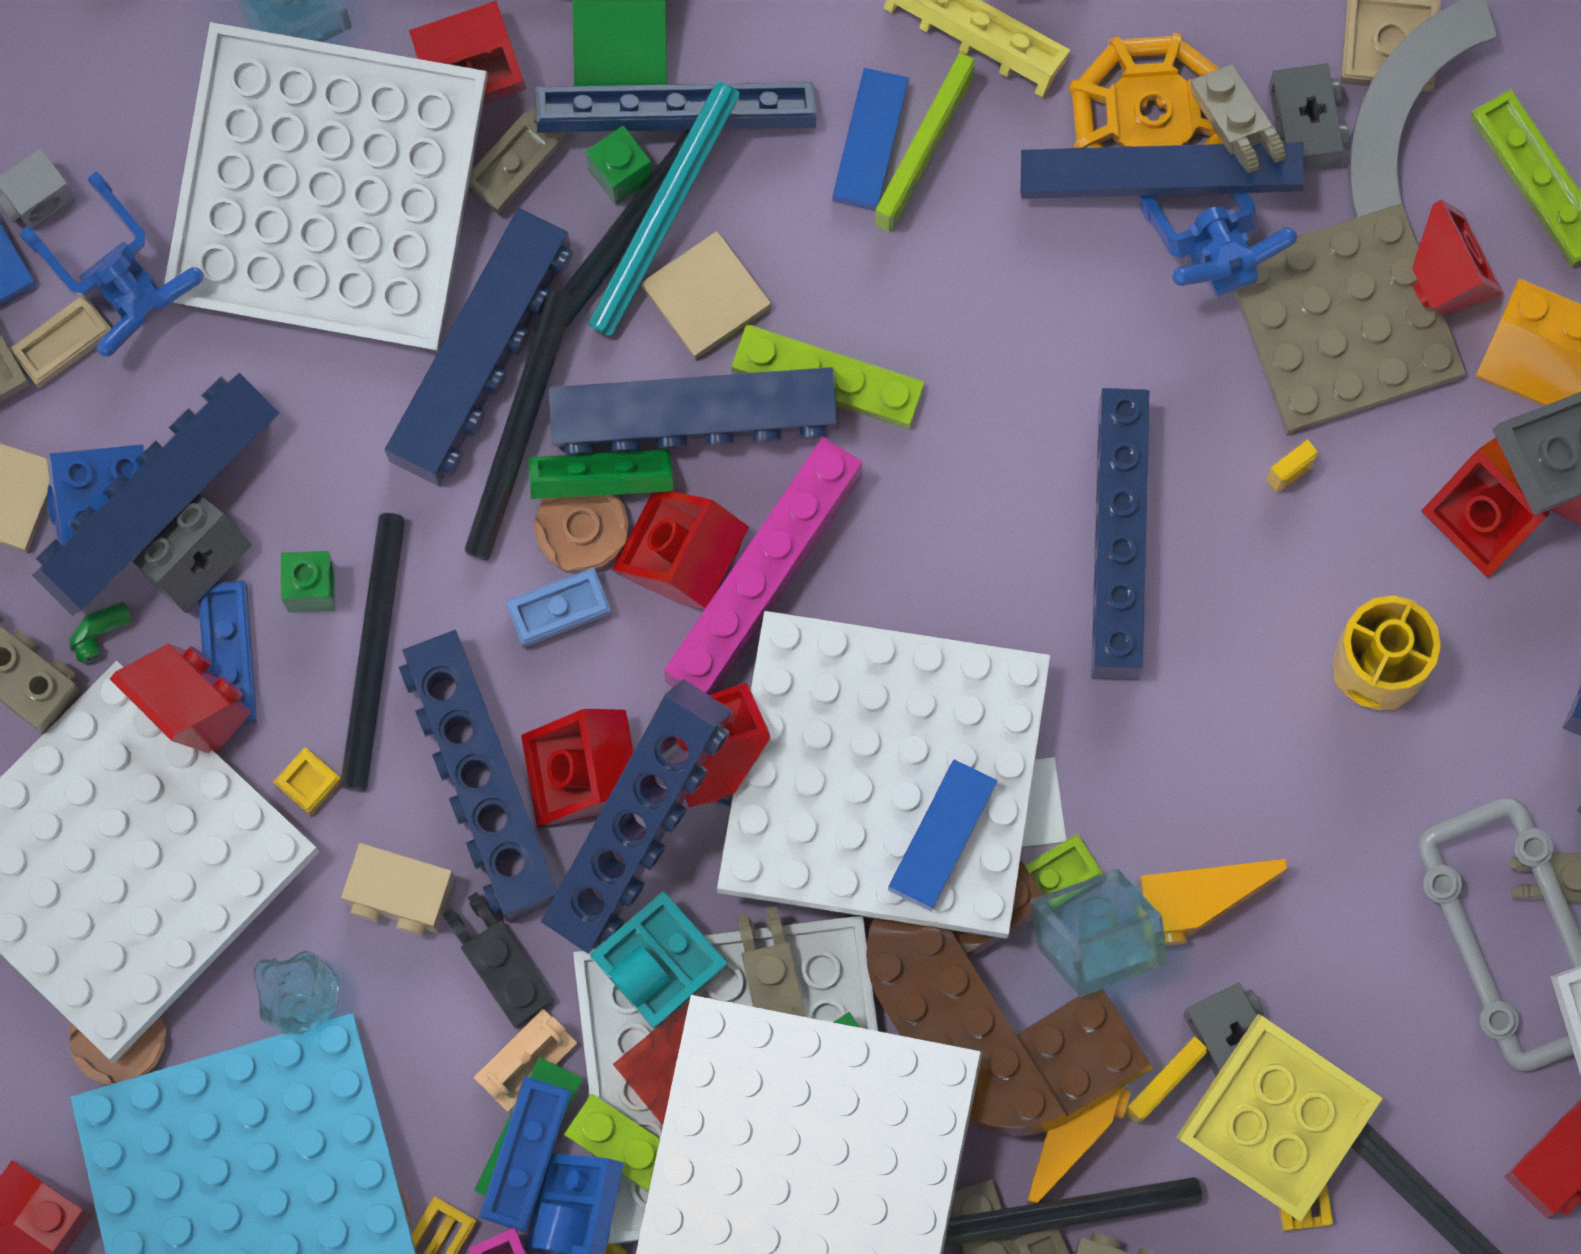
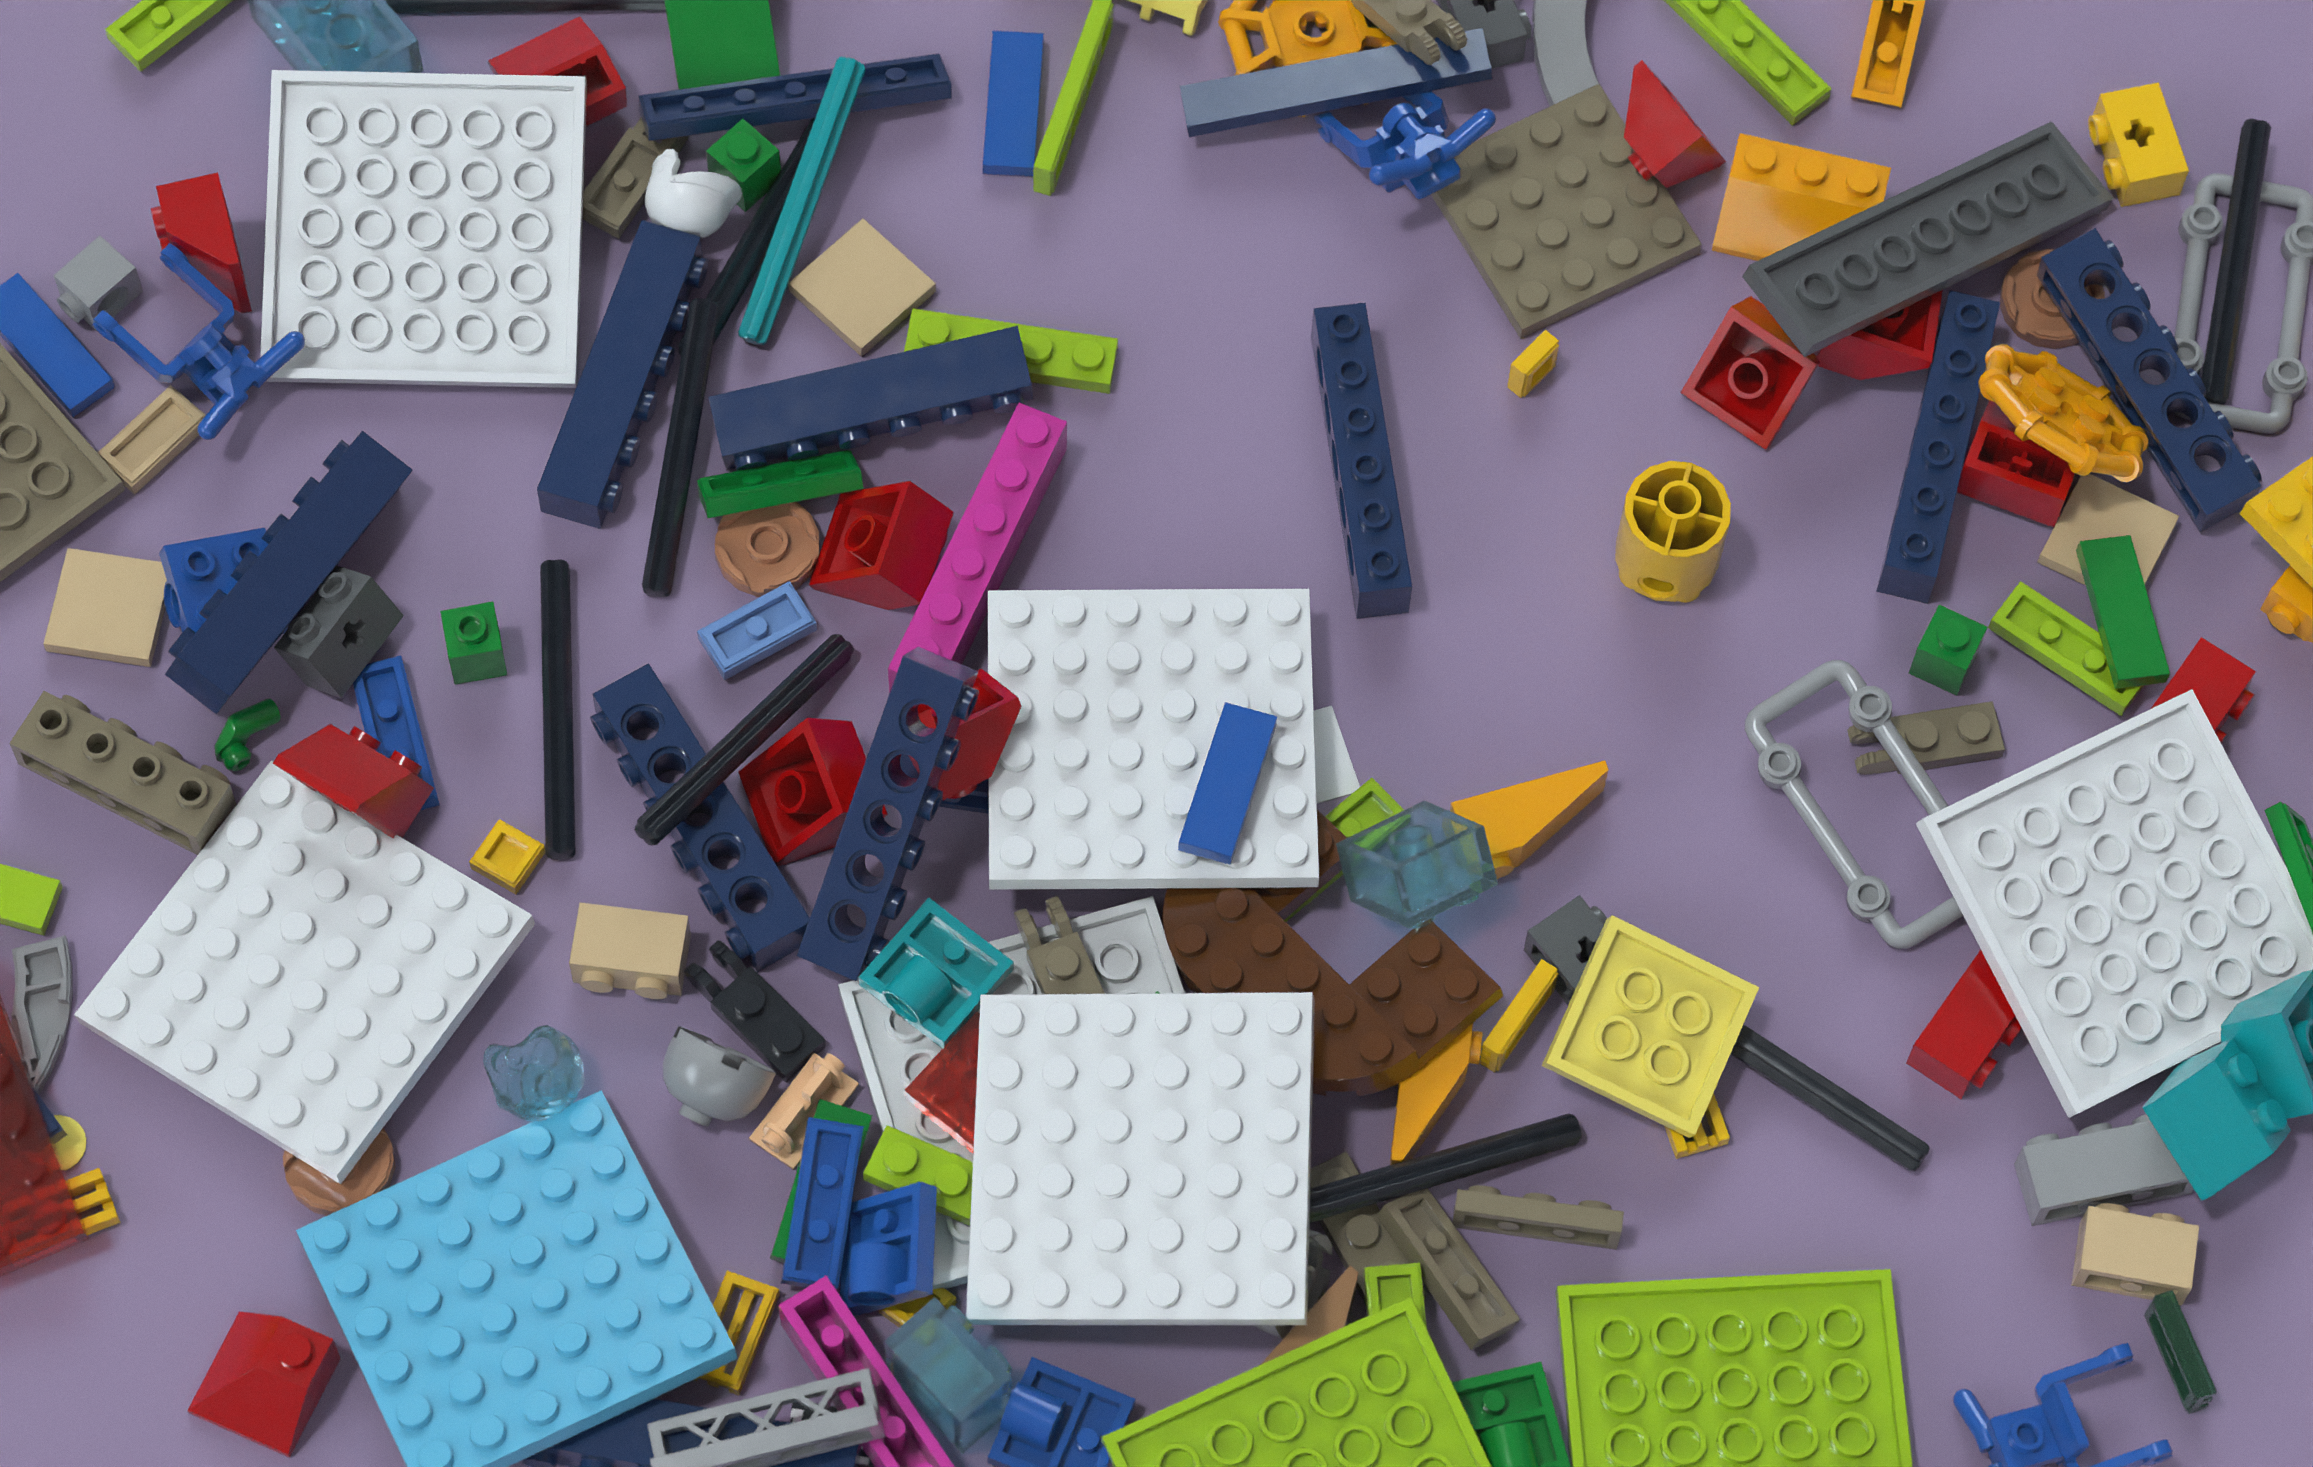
camera: 15 degrees left, 10 degrees down
none -> red slope [151,172,252,313]
none -> black axle [634,634,854,846]
none -> white helmet [645,149,742,239]
none -> light grey cylinder [663,1026,776,1127]

